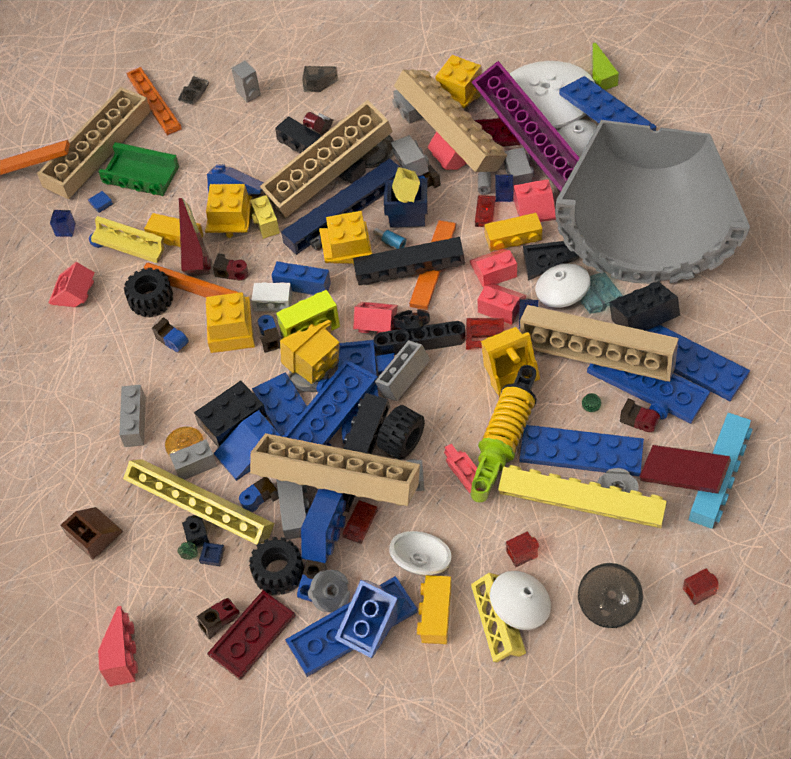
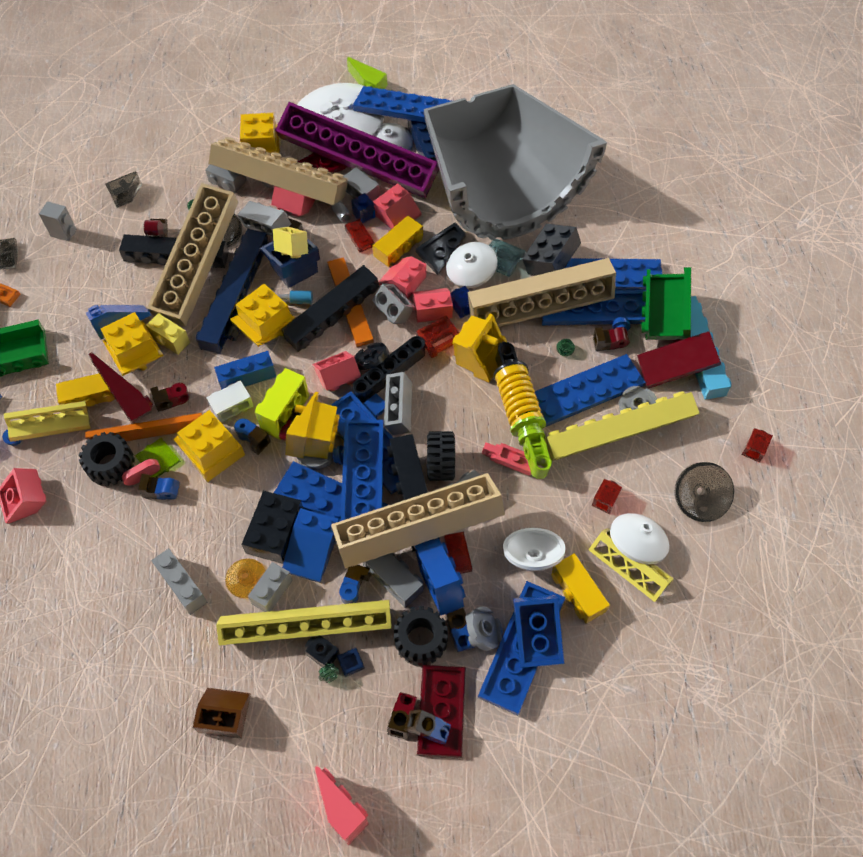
camera: 40 degrees left, 5 degrees up
none -> coral tile [122,459,160,486]
none -> clear neon green piece [134,438,181,478]
none -> light grey brick [372,284,415,324]
none -> dark brown leg [404,710,451,744]
none -> green panel [641,267,691,340]

